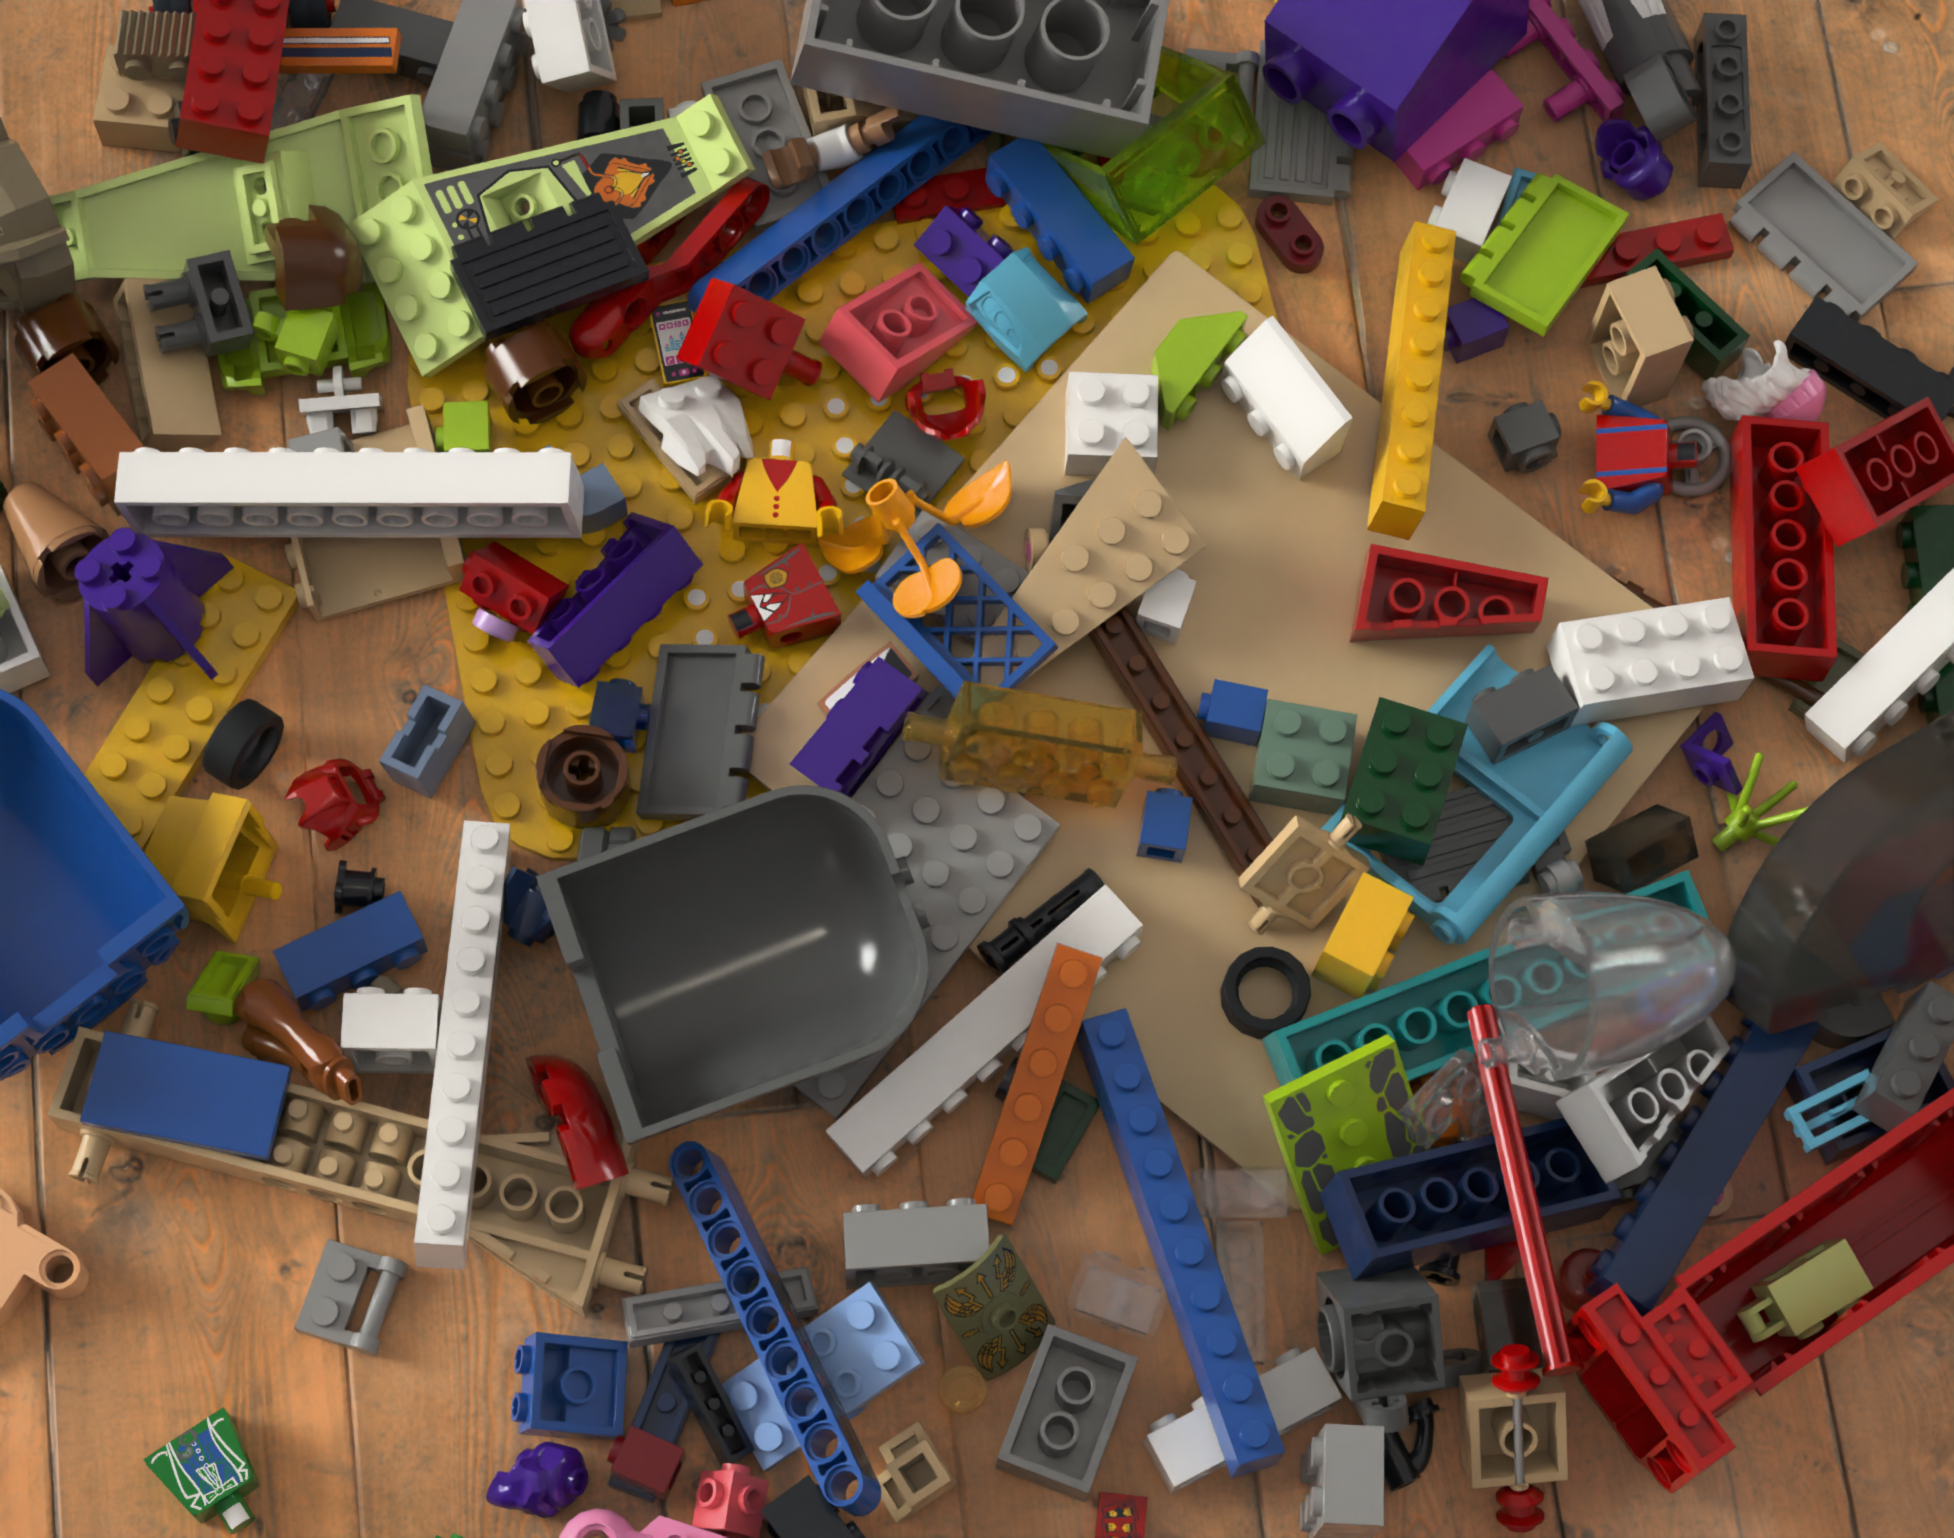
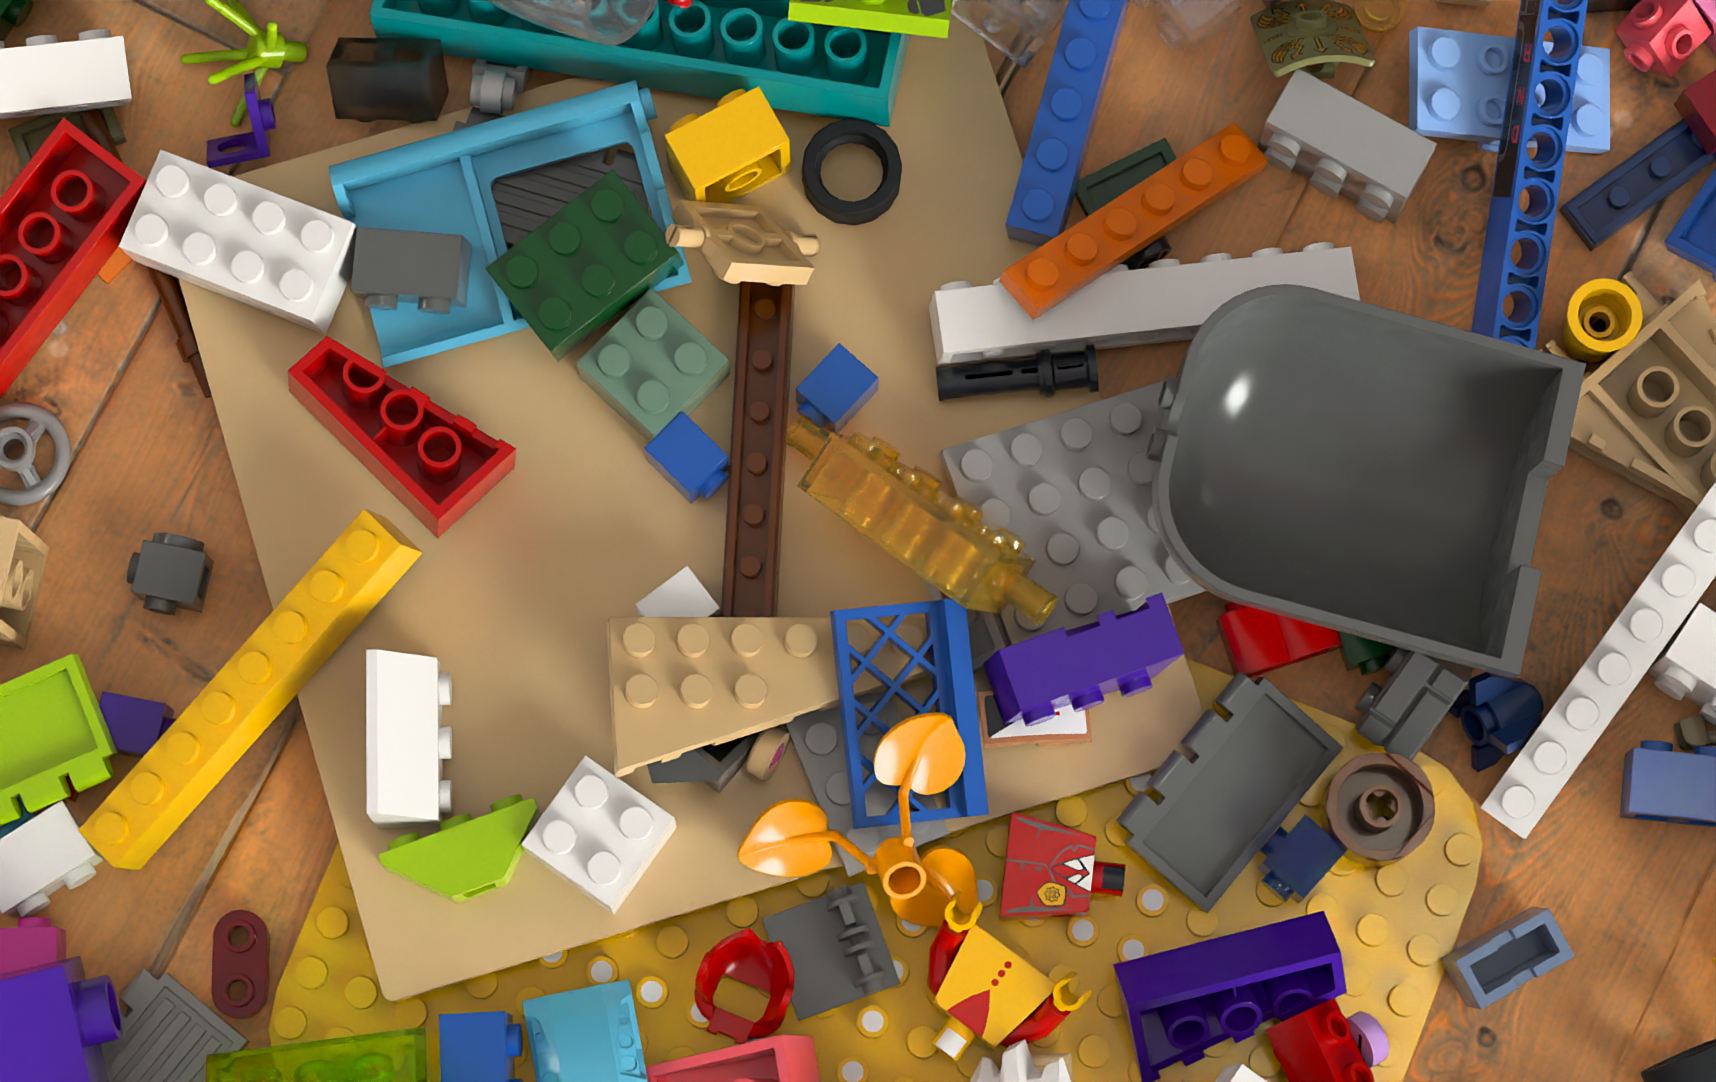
camera: 140 degrees left, 10 degrees up
red helmet [284,758,386,851] -> none
black brick [334,860,385,914] -> none
red brick [525,1054,629,1190] -> none
light grey tile [621,1266,818,1349] -> none
black piece [666,1343,755,1466] -> none
torso [1578,380,1698,515] -> none
none -> yellow plant [1562,278,1643,363]

